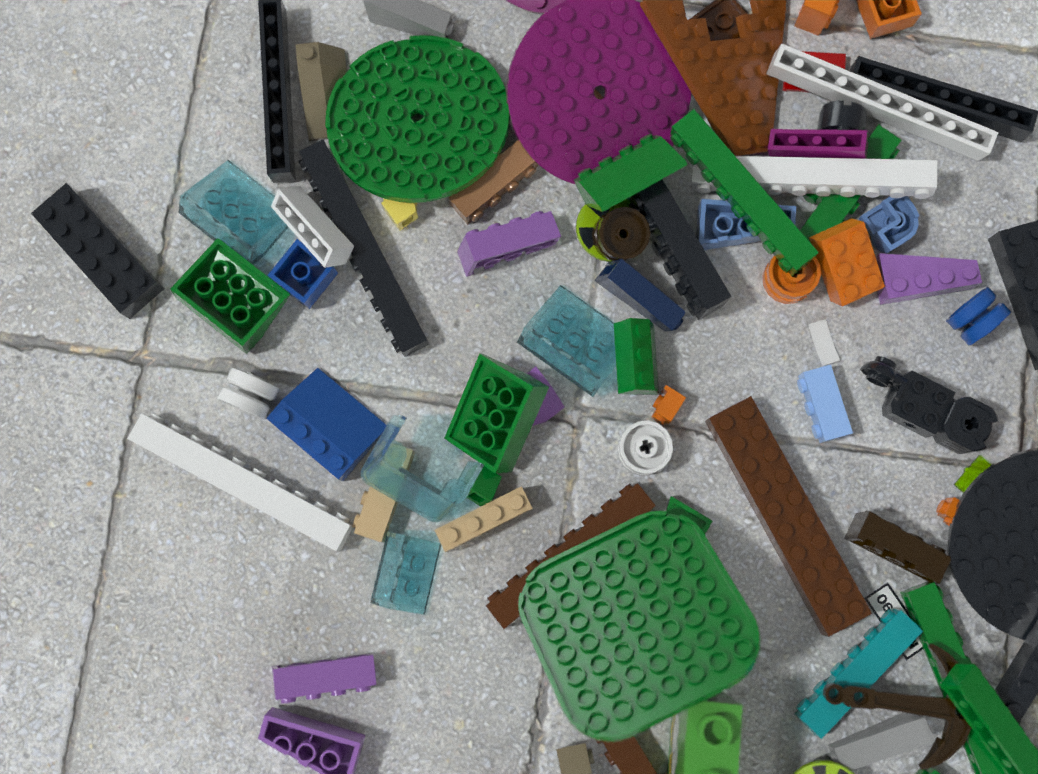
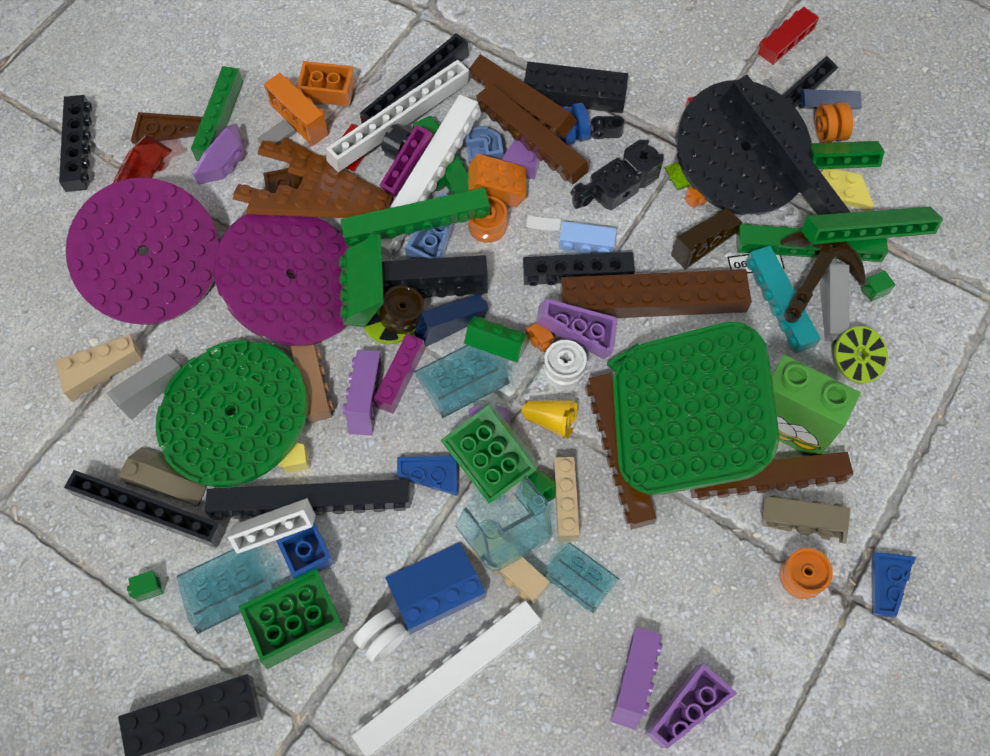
camera: 70 degrees left, 15 degrees down
none -> green brick [127,570,163,602]
none -> magenta brick [374,334,425,414]
none -> blue wing [397,456,457,496]
none -> reddish brown brick [468,54,577,138]
none -> reddish brown brick [476,84,588,185]
none -> black brick [522,252,635,286]
none -> yellow cone [522,400,578,439]
none -> medium lavender wedge [536,299,617,359]
none -> black piece [591,115,624,139]

